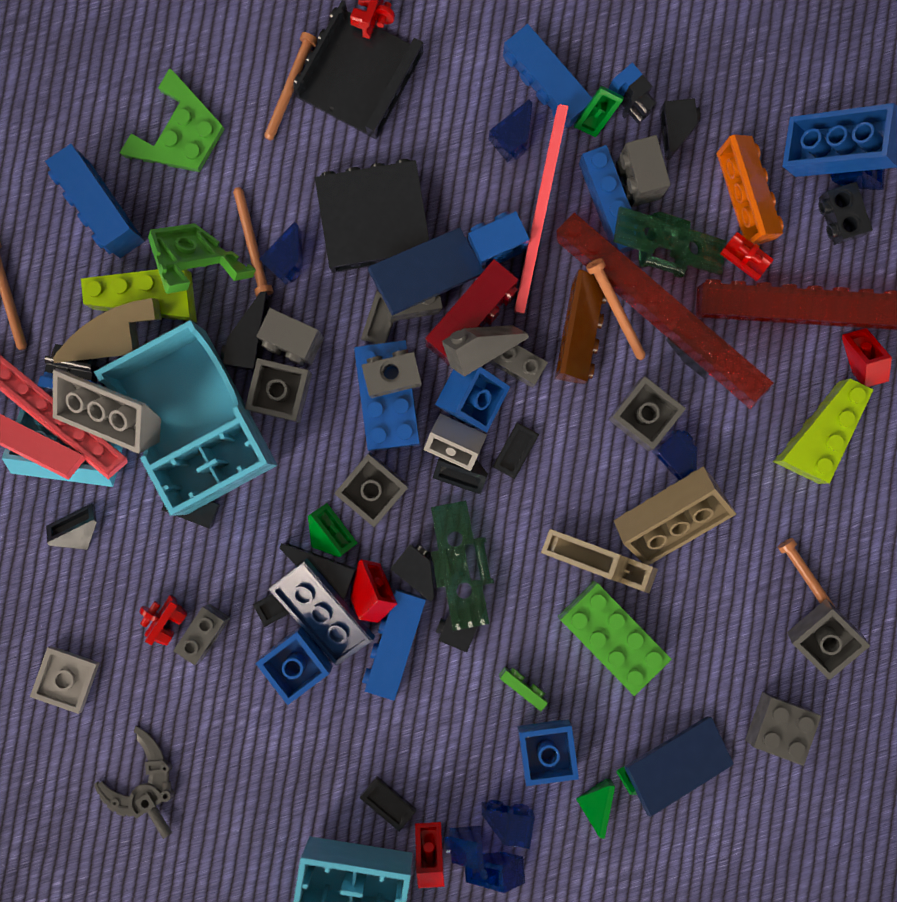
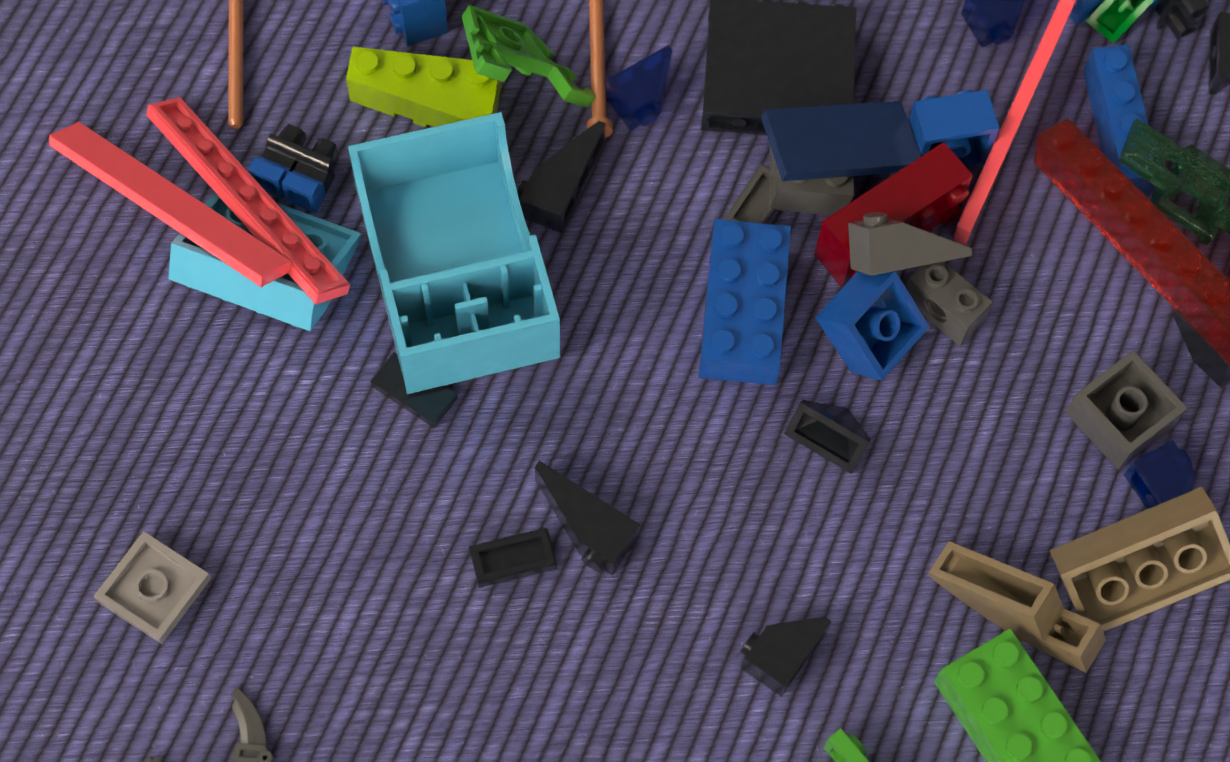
camera: 10 degrees right, 20 degrees down
black slope [46,503,97,550] -> none
dark tan slope [53,298,162,363] -> none
light grey slope [53,368,161,454] -> none
red hips [139,595,187,646] -> none
dark grey brick [173,604,230,665] -> none
dark grey brick [245,358,312,423] -> none
blue brick [255,626,333,705] -> none
dark grey brick [256,308,324,366] -> none
dark blue tile [268,559,375,666] -> none
green slope [308,503,358,557] -> none
dark grey brick [334,452,409,527] -> none
red slope [351,559,397,623] -> none
dark grey brick [362,350,422,398] -> none
blue brick [362,588,426,701] -> none
black slope [390,543,434,602] -> none
light grey brick [424,414,487,471] -> none
clear green piece [430,500,494,631] -> none
black tile [492,422,539,479] -> none
reddish brown slope [554,270,607,384] -> none
nougat bar [586,258,646,360] -> none
dark grey brick [616,135,671,208] -> none

